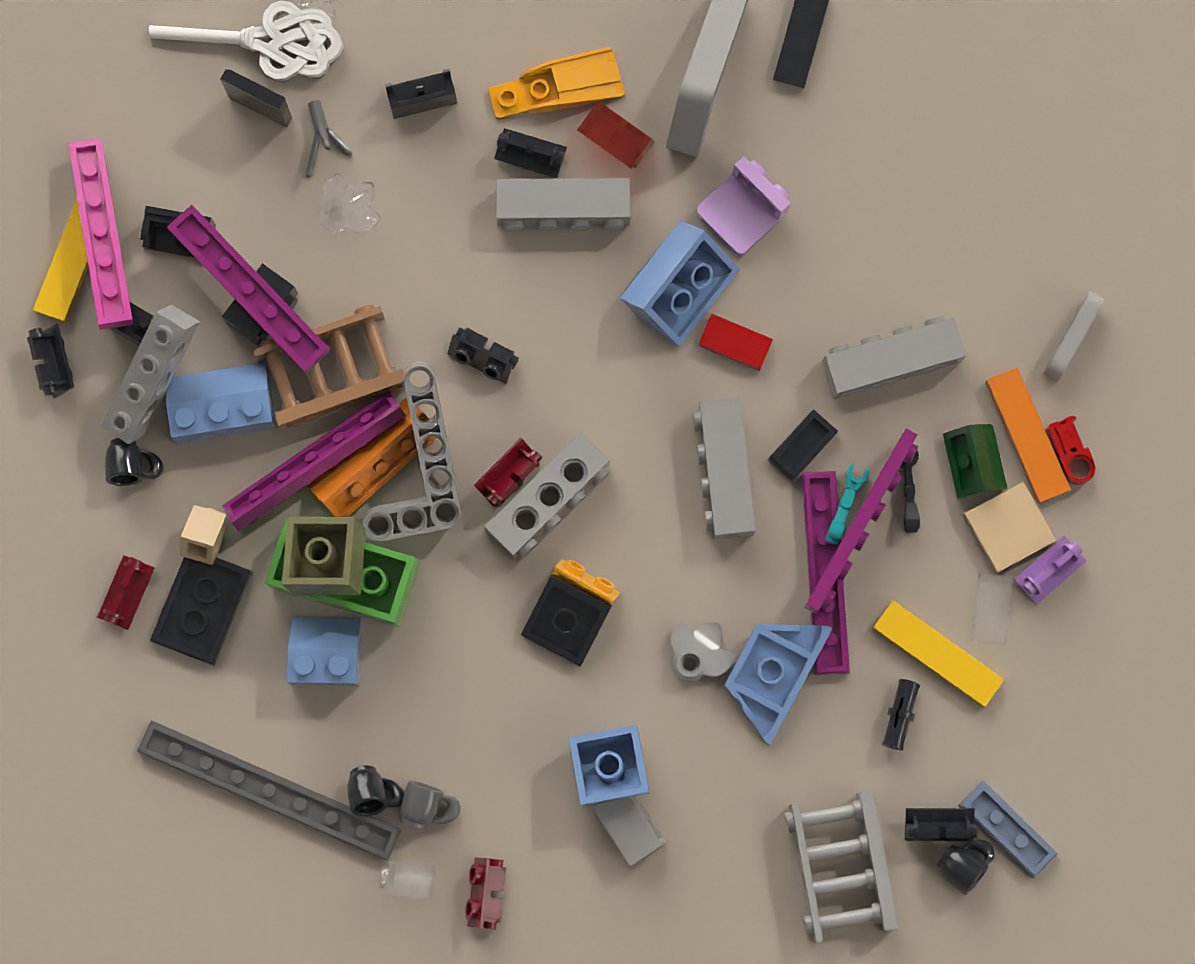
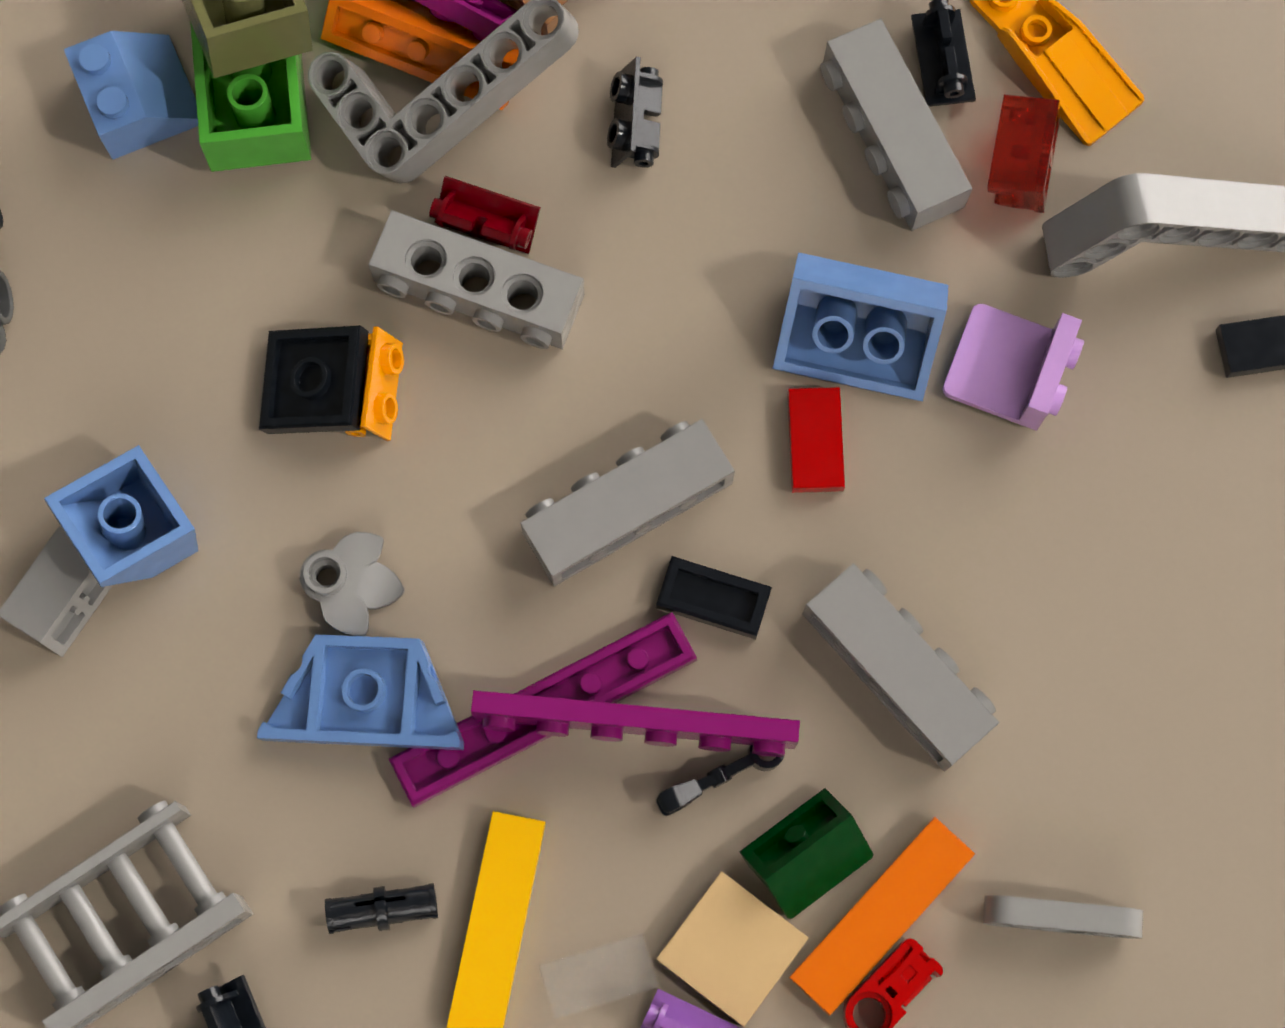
camera: 65 degrees right, 5 degrees down
teal piece [825,464,869,544] -> none

